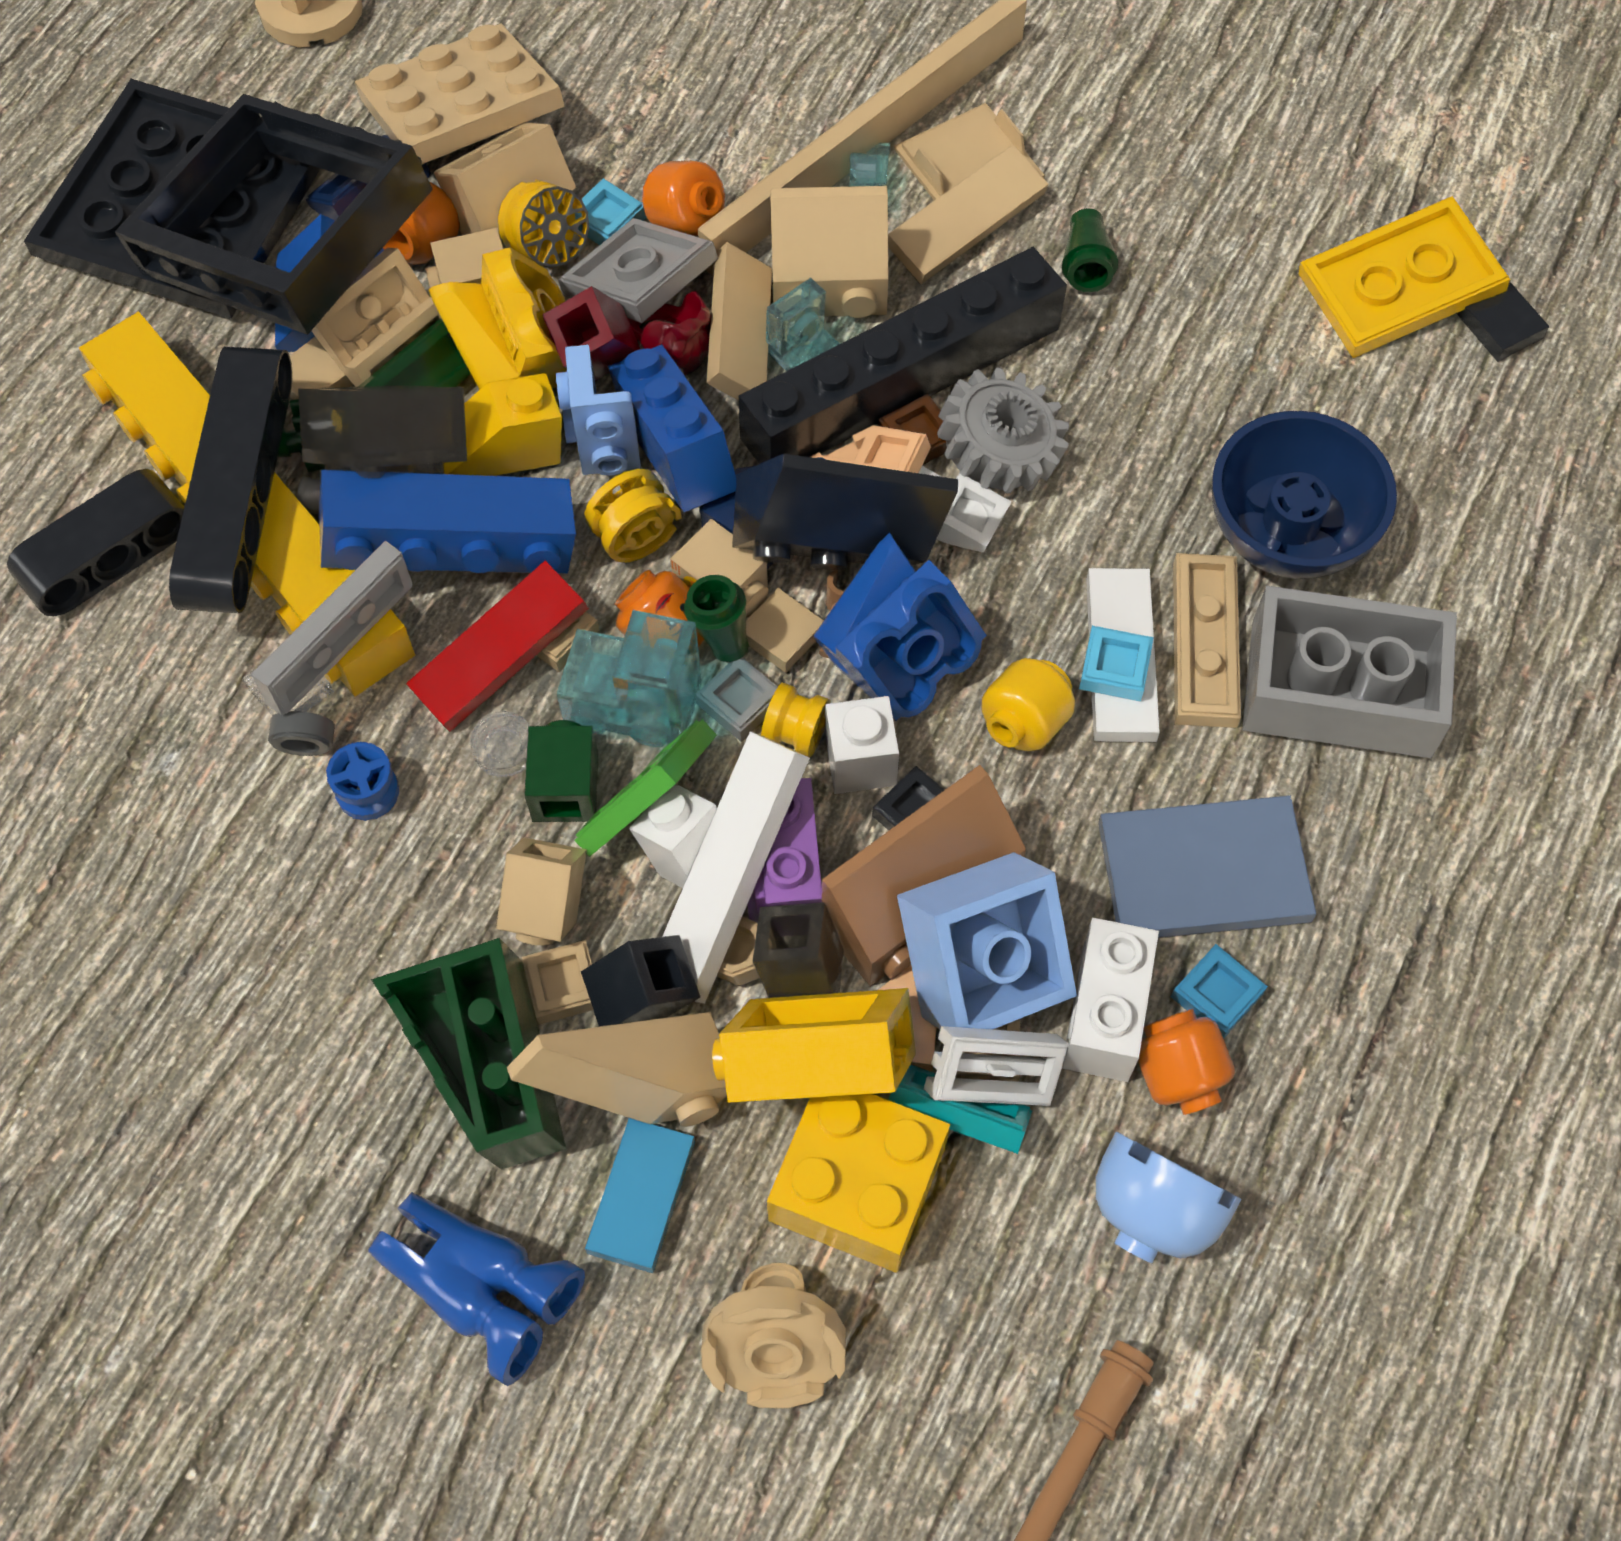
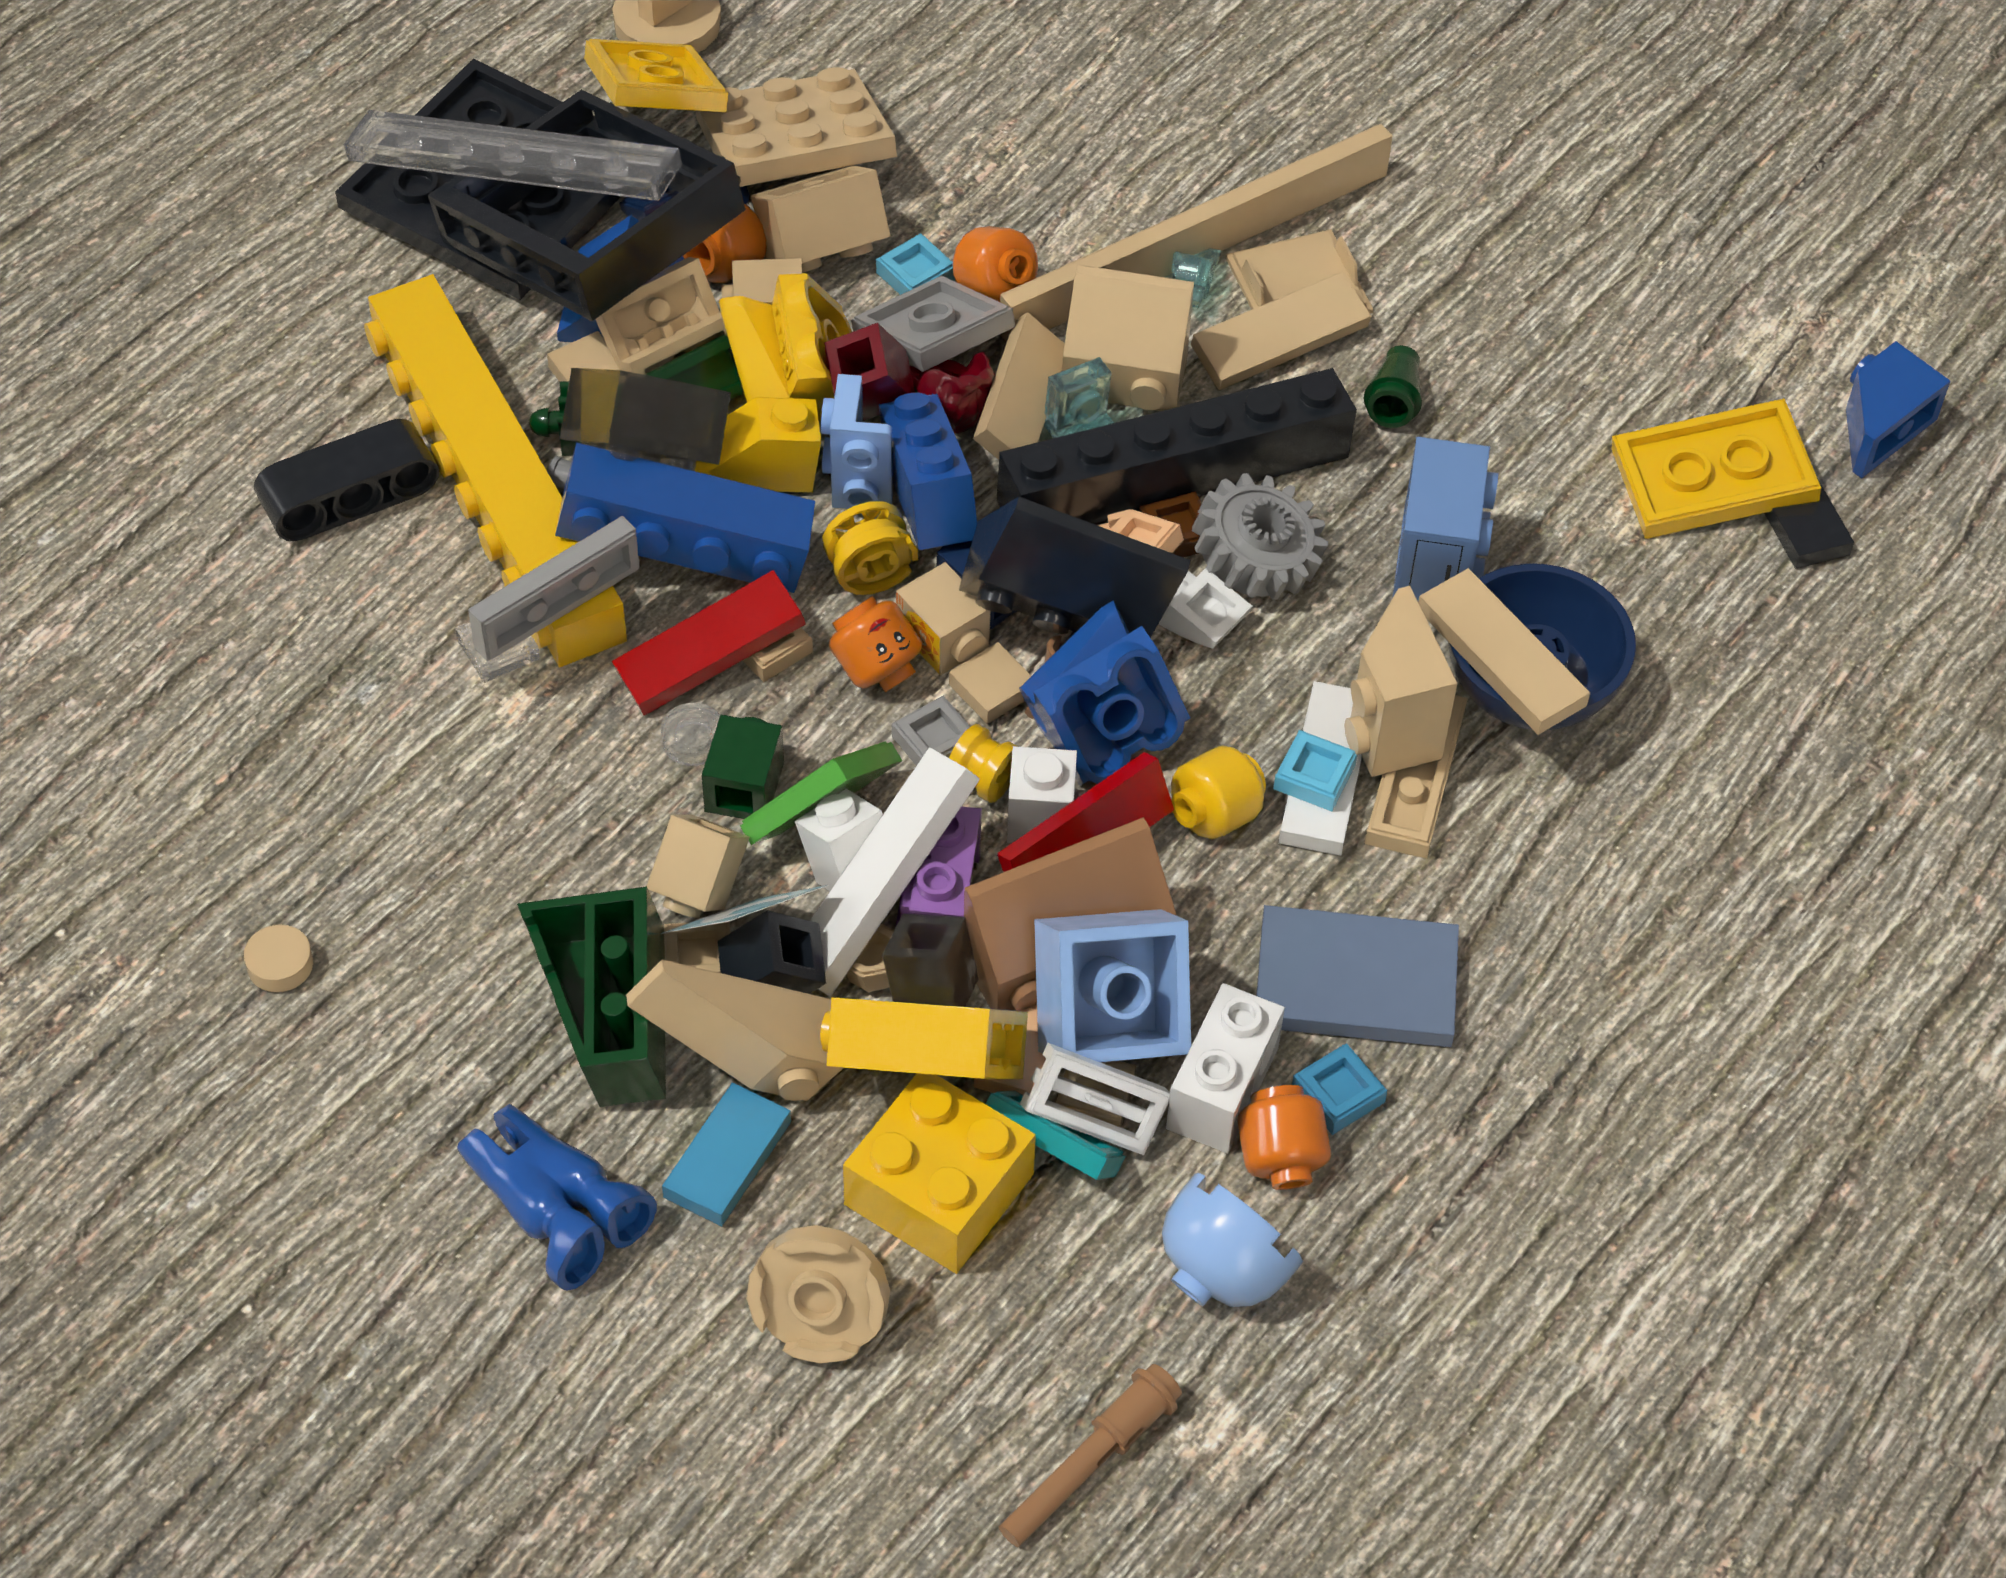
camera: 10 degrees right, 10 degrees down
black beam [169,346,293,613] -> none
dark grey tile [268,711,335,756] -> none
blue wheel [326,742,399,821] -> none
yellow wheel [498,179,589,267] -> none
clear light blue brick [557,610,702,747] -> none
dark green cone [684,575,749,662] -> none
light grey brick [1242,585,1457,758] -> none
none -> tan tile [244,925,313,992]
none -> clear tile [343,110,682,201]
none -> yellow tile [584,39,728,112]
none -> medium azure sticker [661,885,829,934]
none -> red tile [997,752,1174,872]
none -> tan slope [1344,586,1457,777]
none -> medium blue brick [1392,437,1498,601]
none -> tan tile [1418,568,1590,735]
none -> blue slope [1846,341,1950,479]

